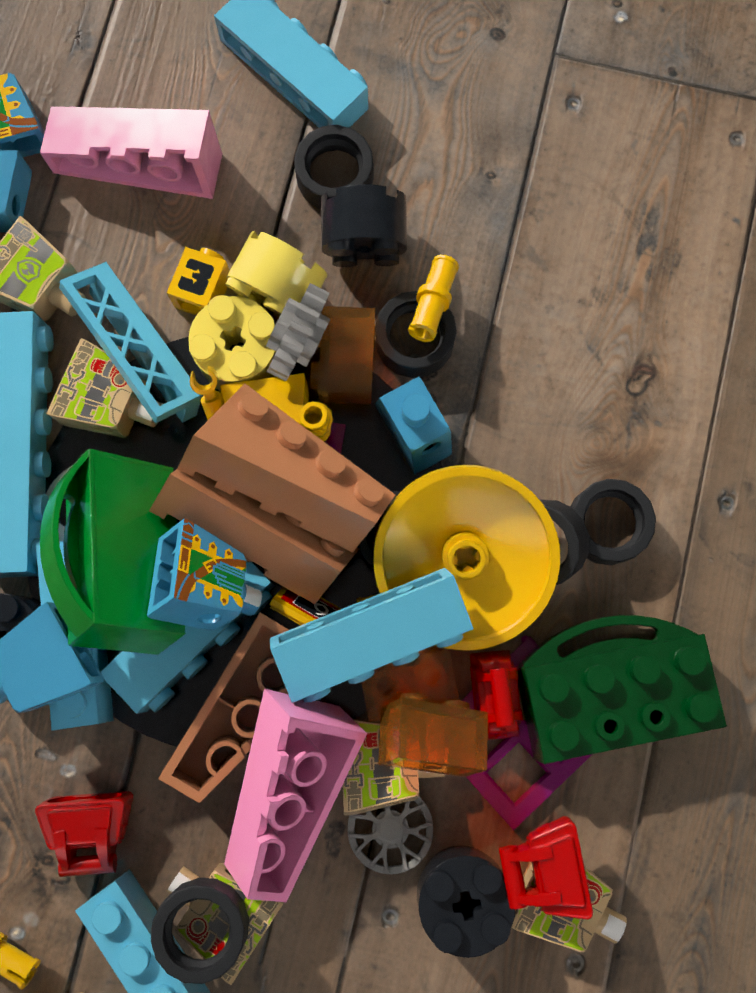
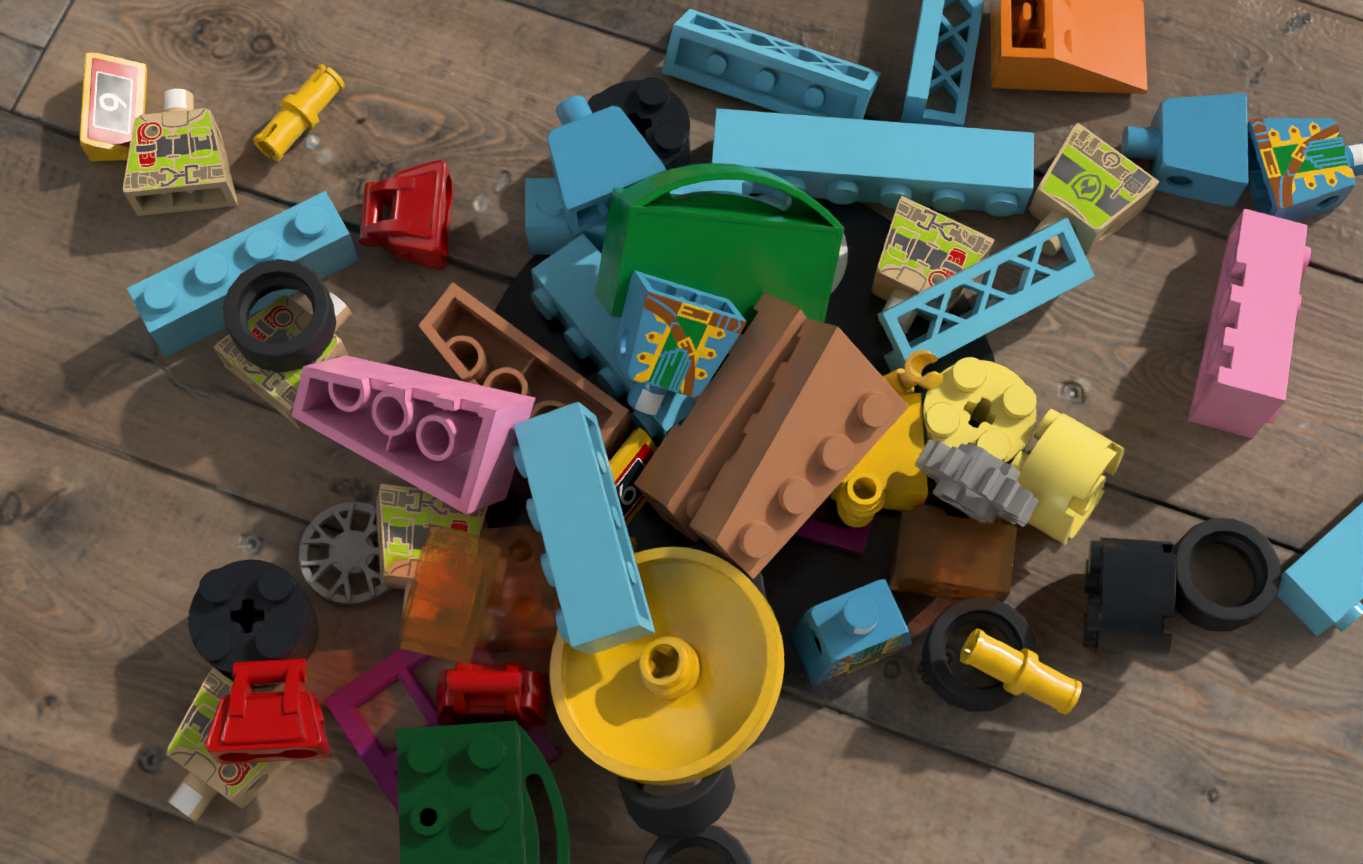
camera: 95 degrees right, 10 degrees down
yellow brick [167,247,230,315] -> none

